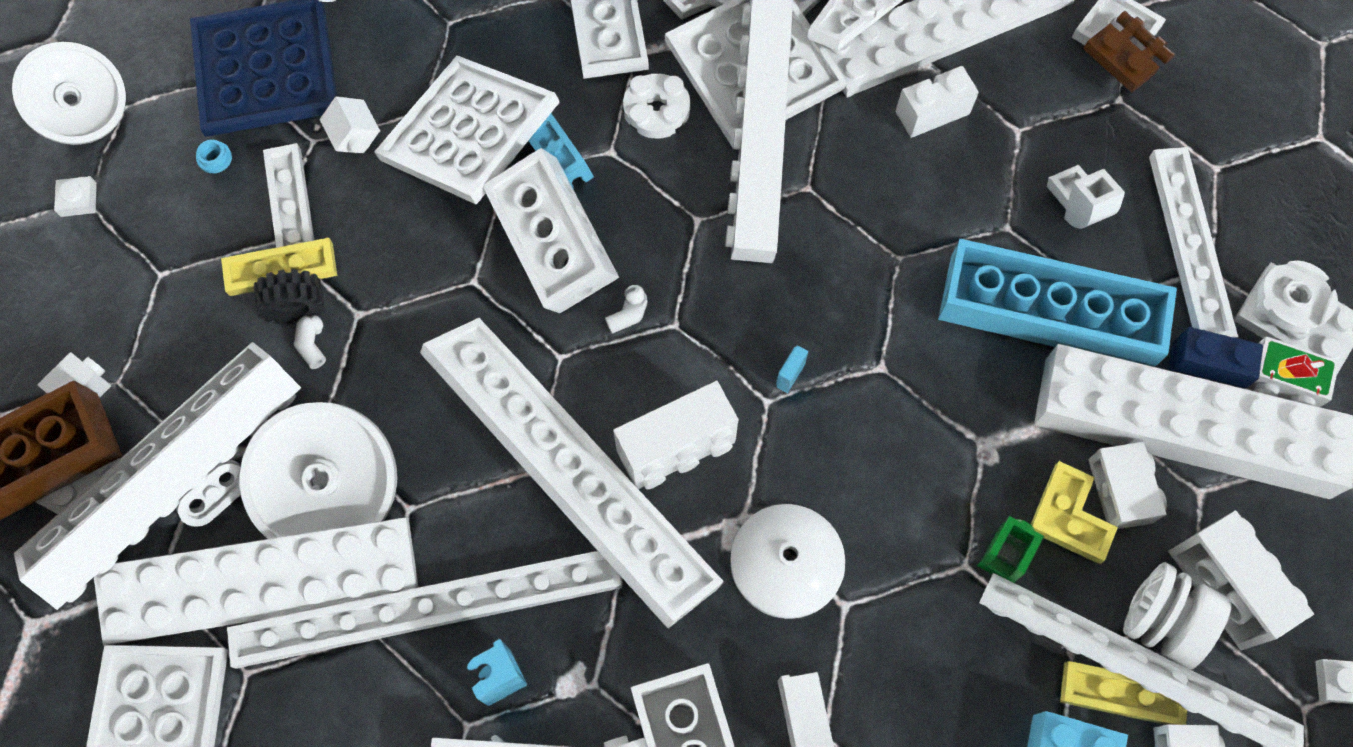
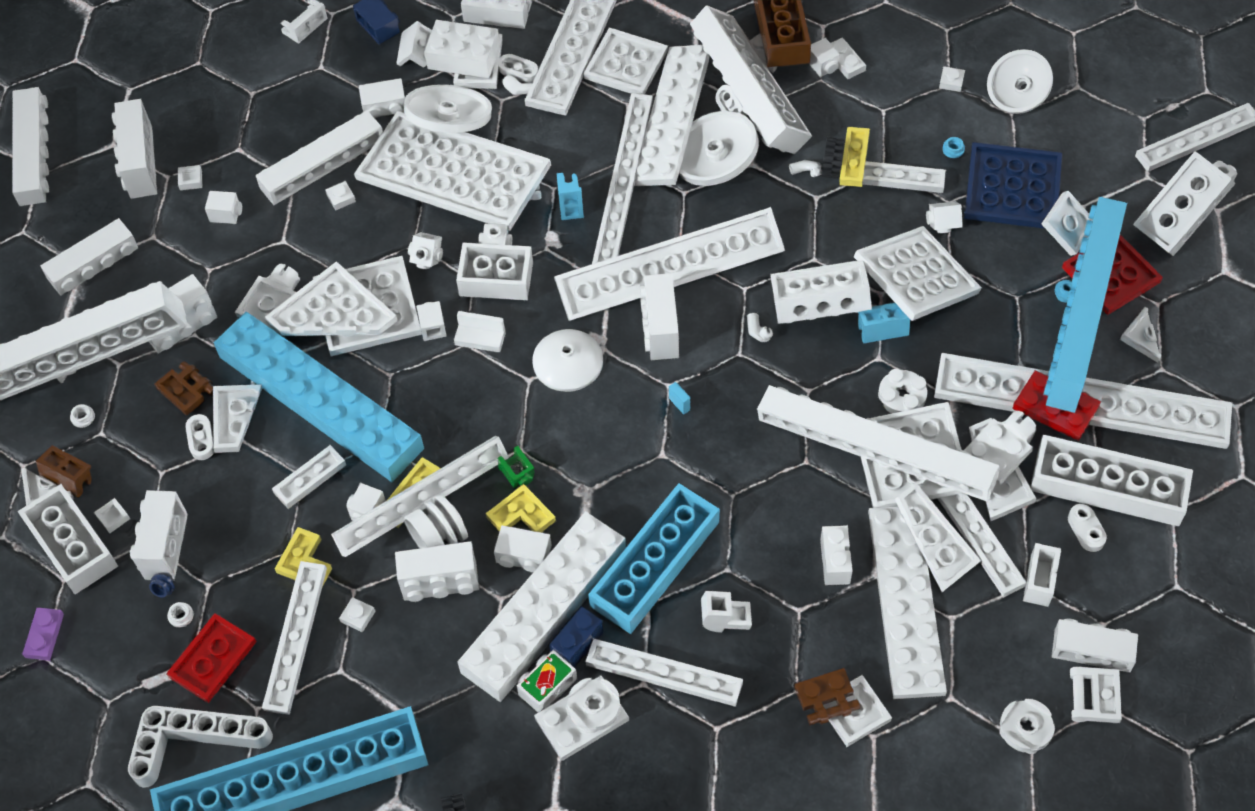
camera: 115 degrees right, 10 degrees down
none -> white plate [831,37,866,79]

